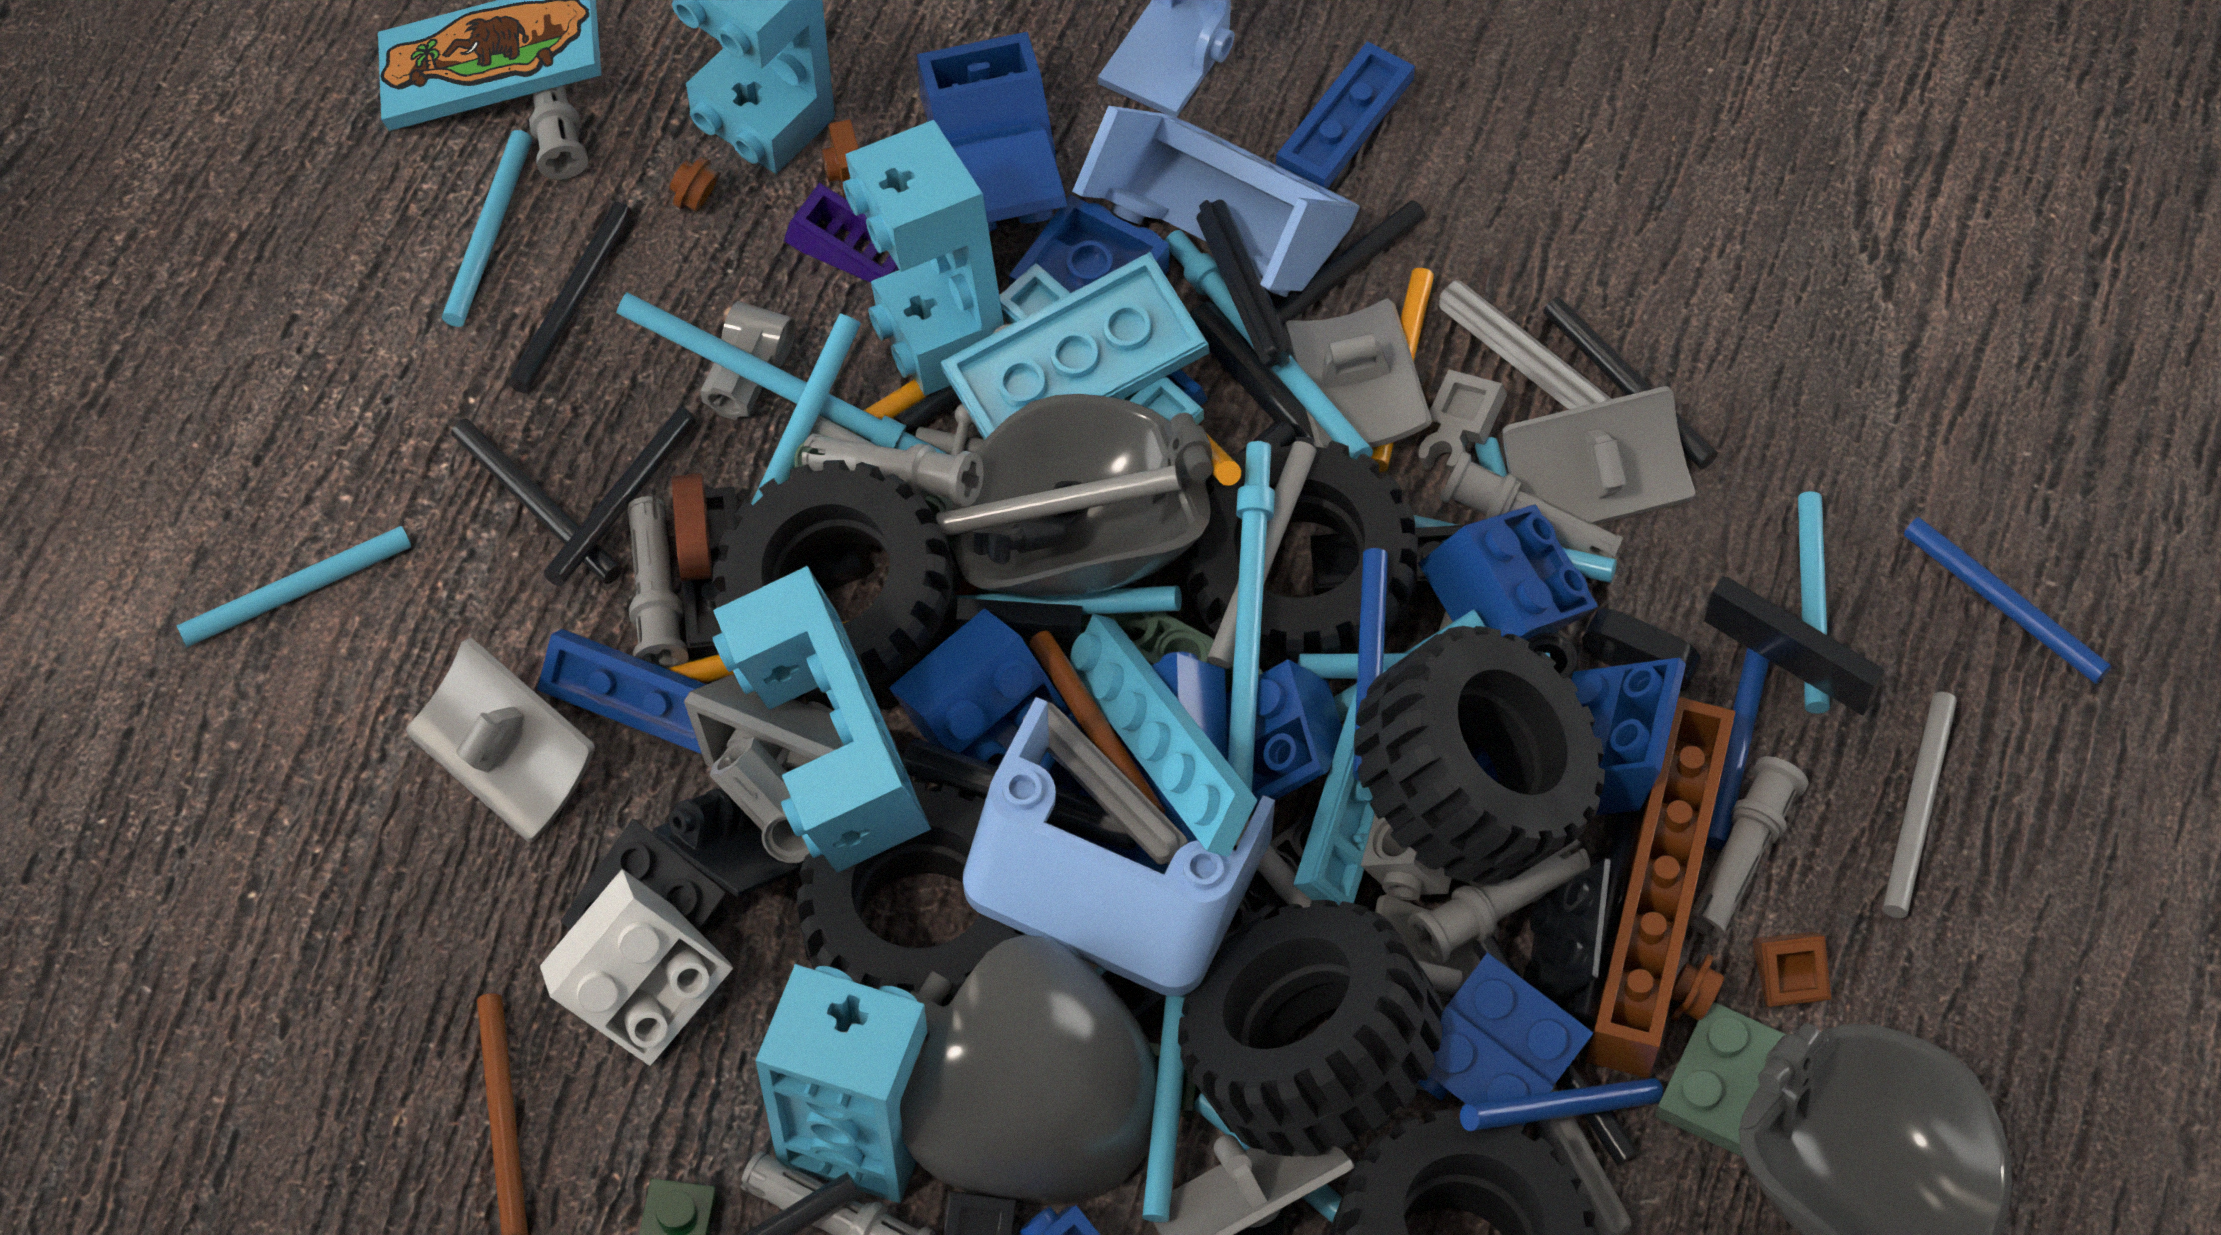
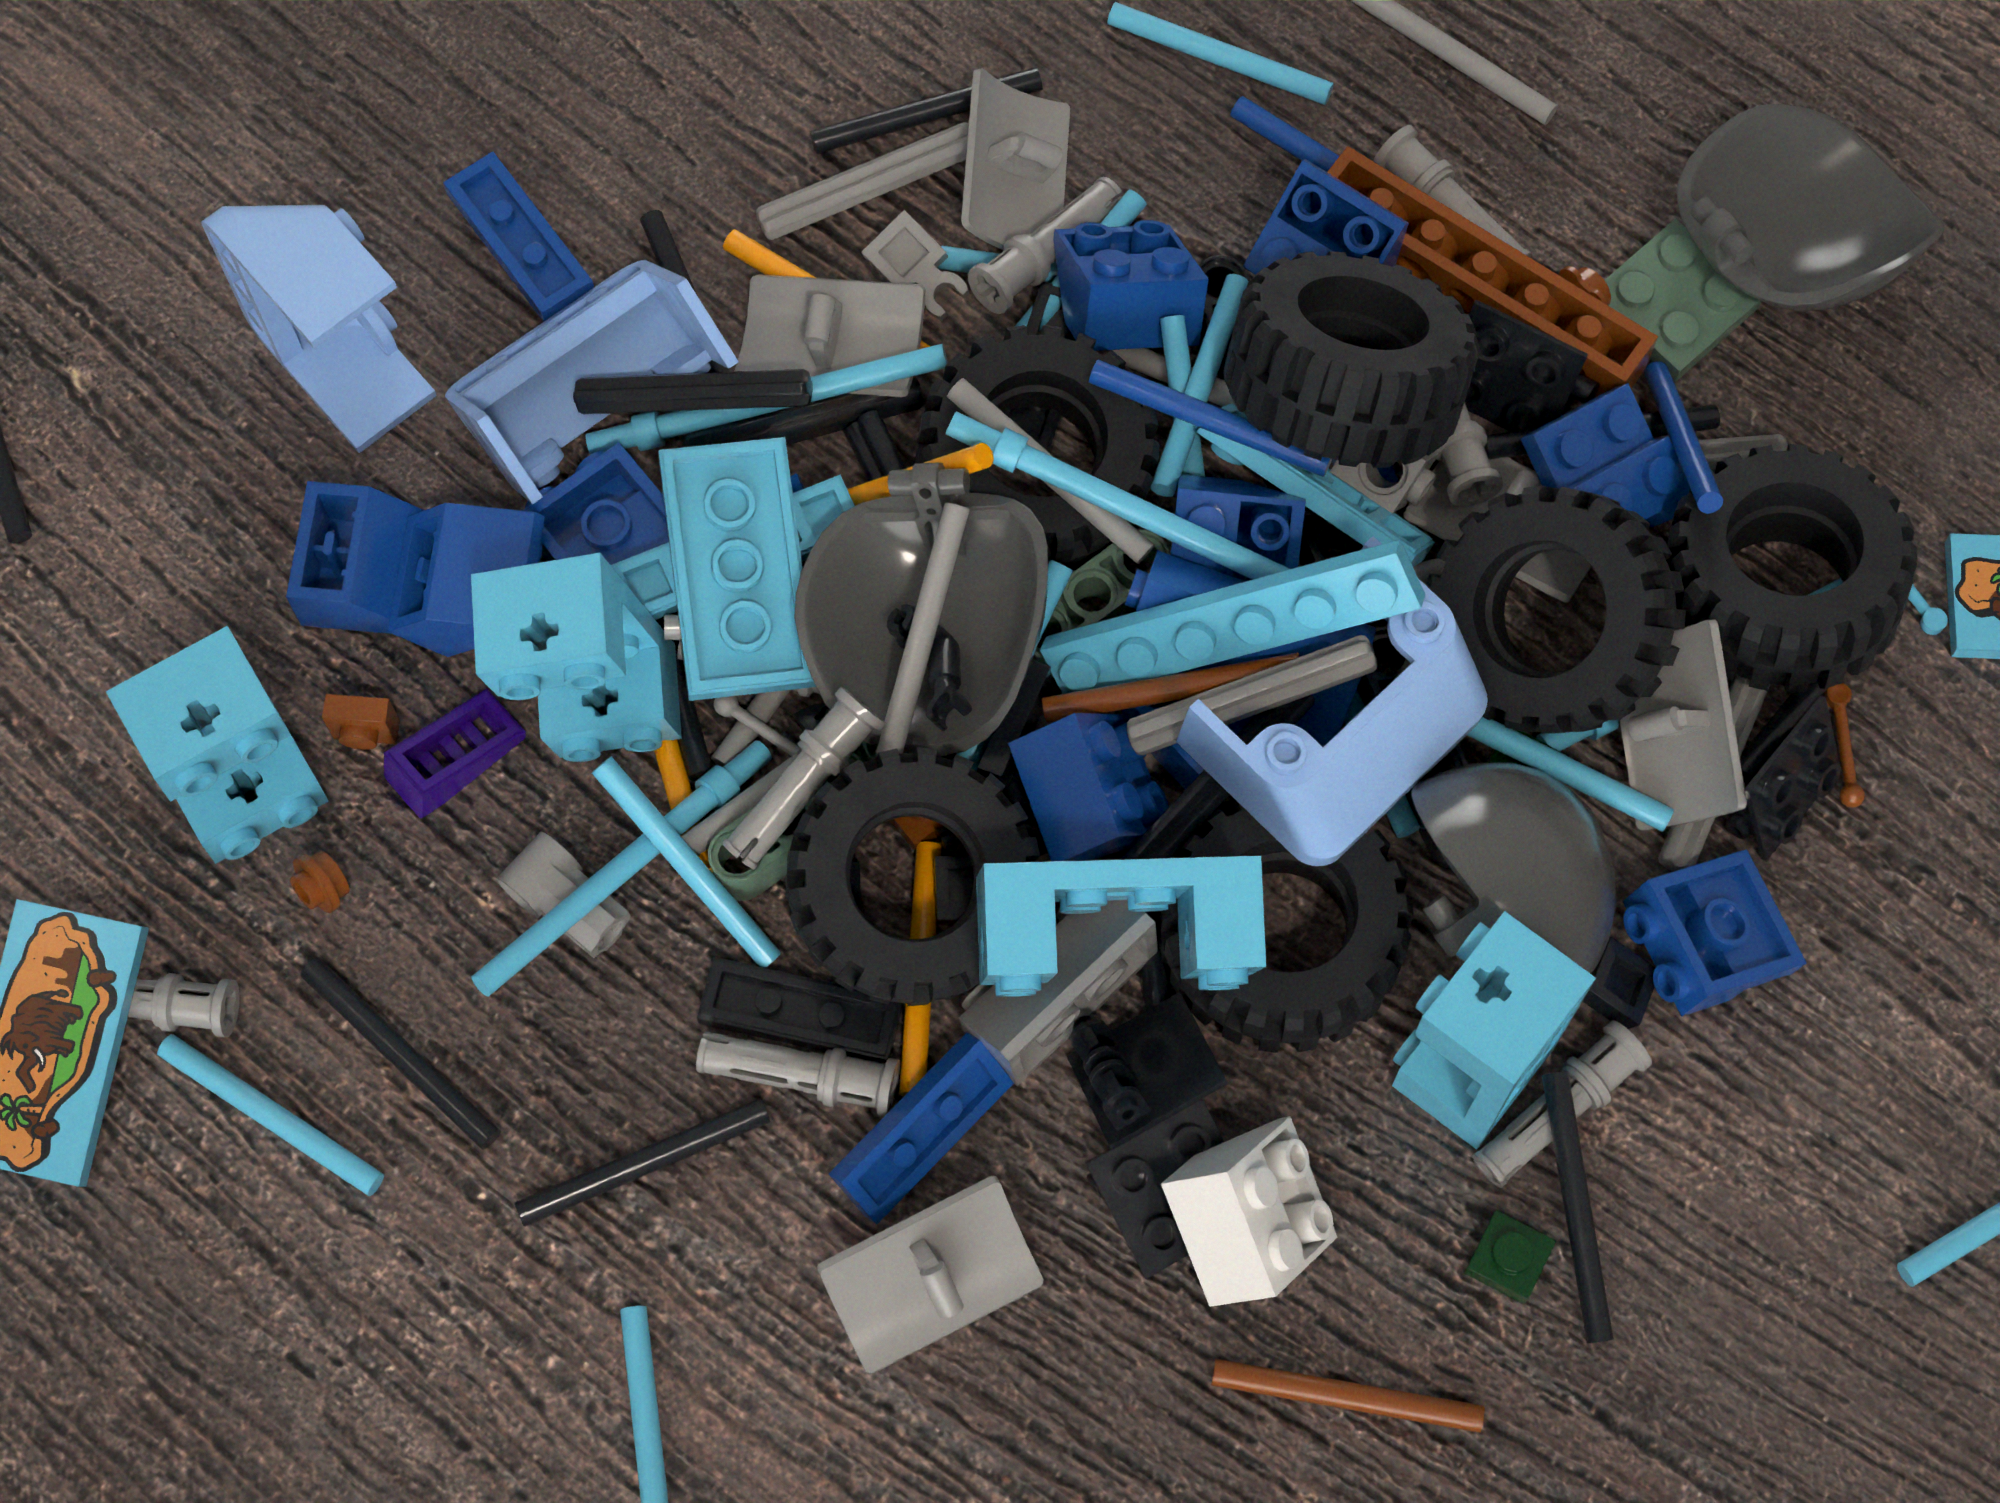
camera: 70 degrees left, 10 degrees up
black bar [544,408,696,586] -> none
copper beam [672,473,712,581] -> none
light grey piece [710,737,810,863] -> none
black beam [1582,608,1701,692] -> none
black tile [1704,576,1885,716] -> none
dark orange slope [1753,932,1831,1007] -> none

